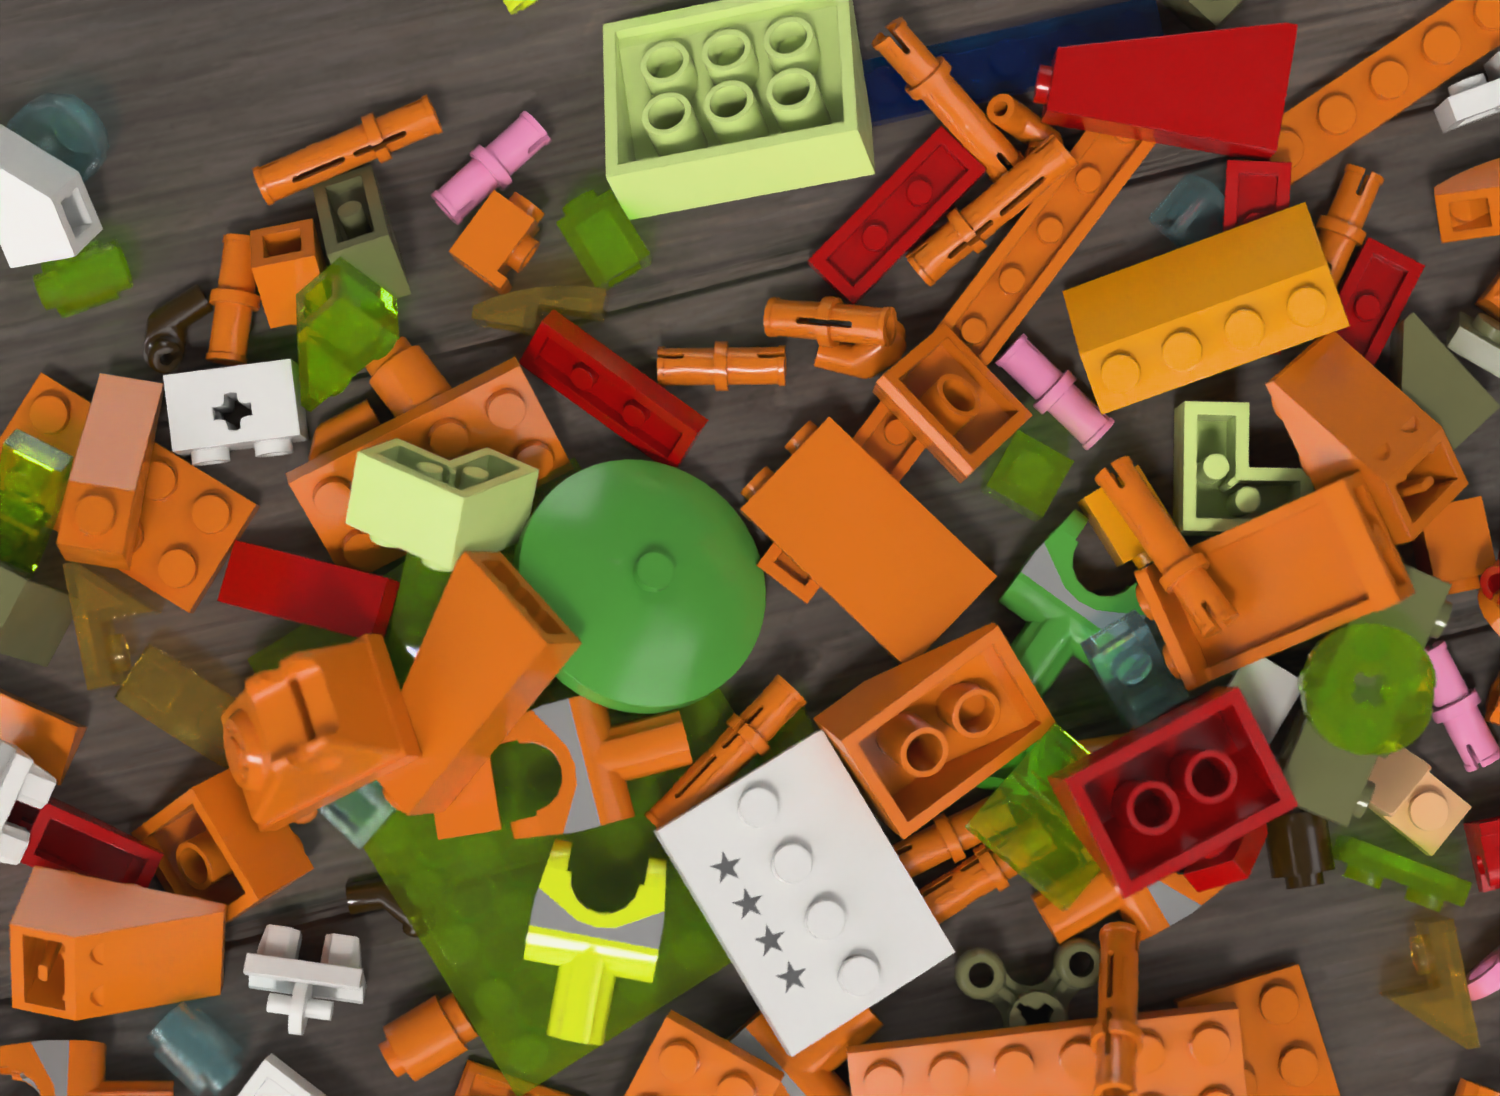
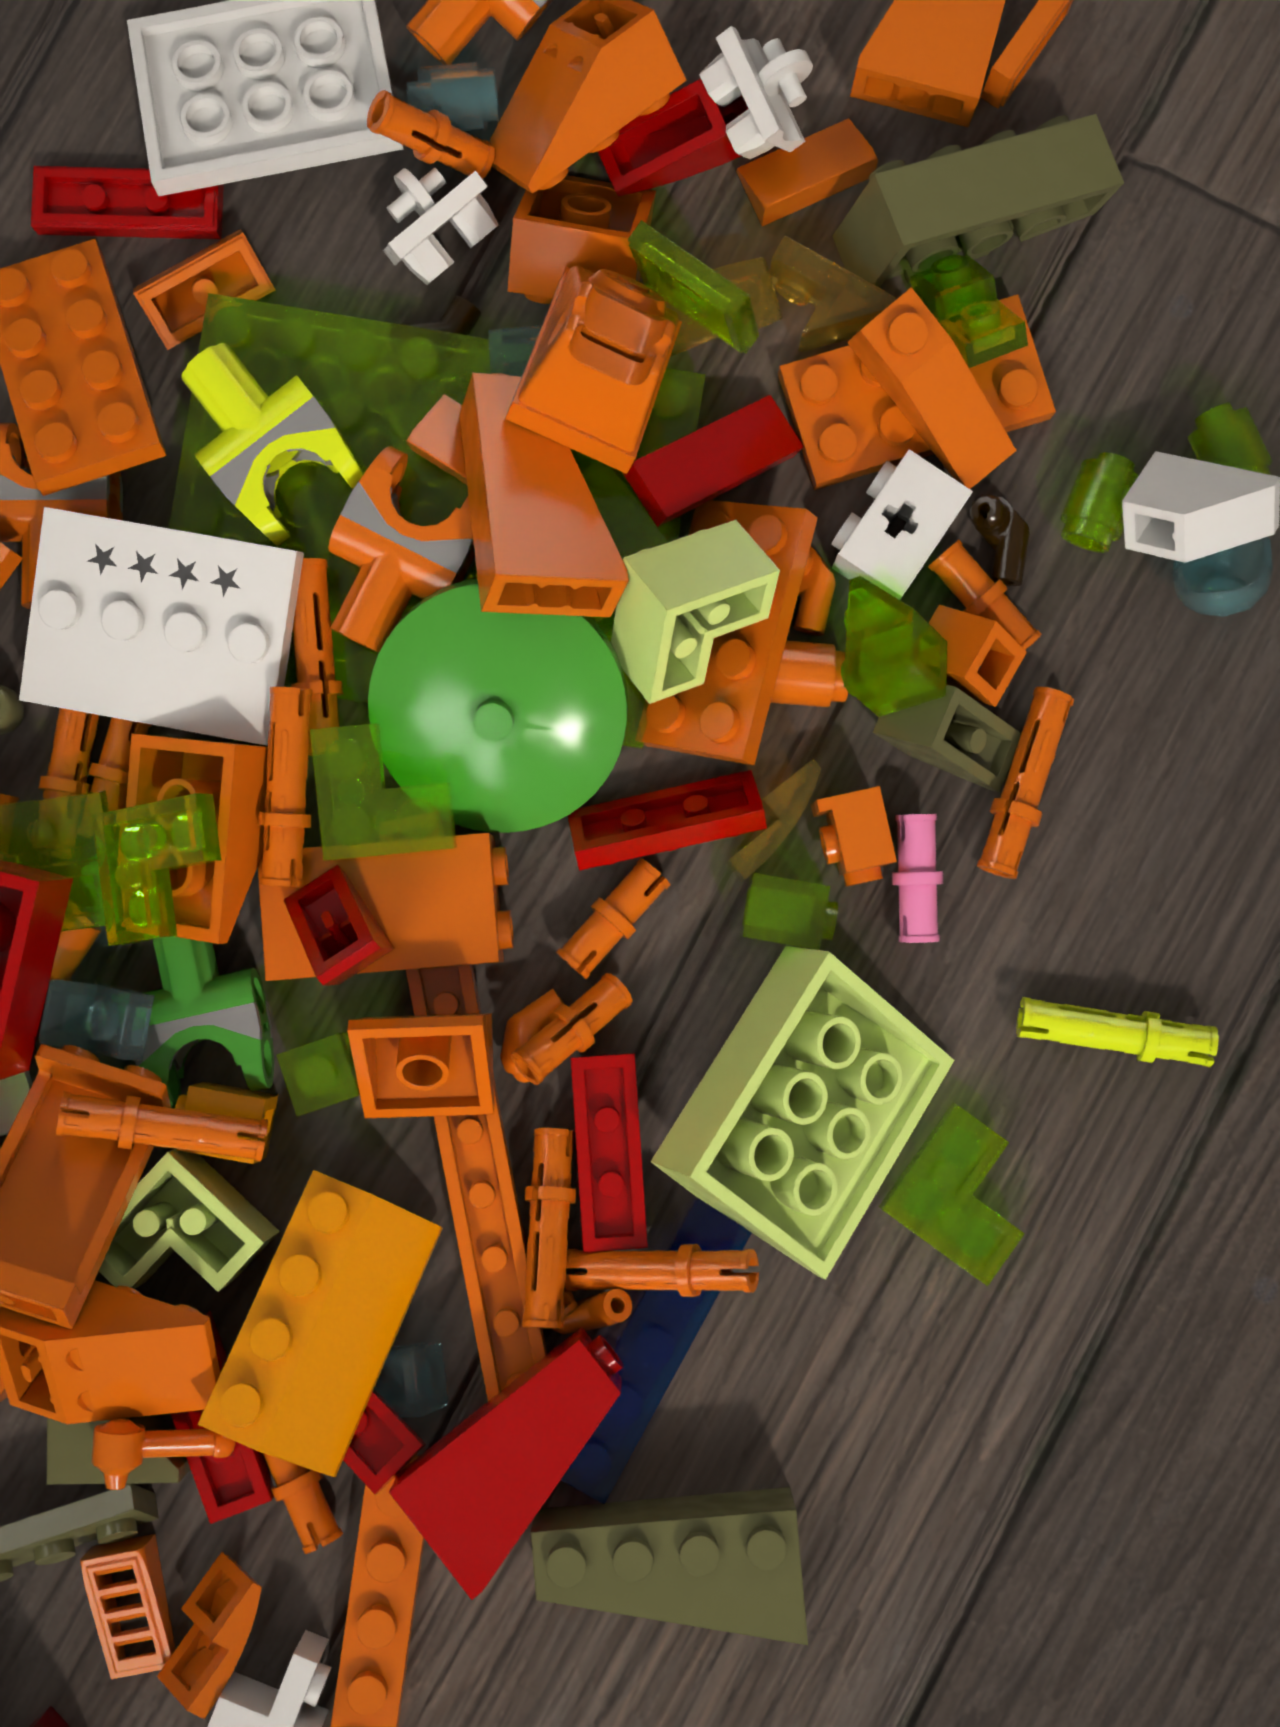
camera: 135 degrees right, 0 degrees up
orange brick [378,992,479,1082] -> none
bright pink pin [995,333,1115,451] -> none
none -> orange piece [91,1418,236,1490]
none -> clear neon green plate [92,793,221,946]
none -> orange pin [258,687,313,887]
none -> red slope [283,864,394,986]
none -> clear neon green plate [310,723,457,861]
none -> orange pin [367,90,495,180]
none -> clear neon green tile [628,220,759,354]

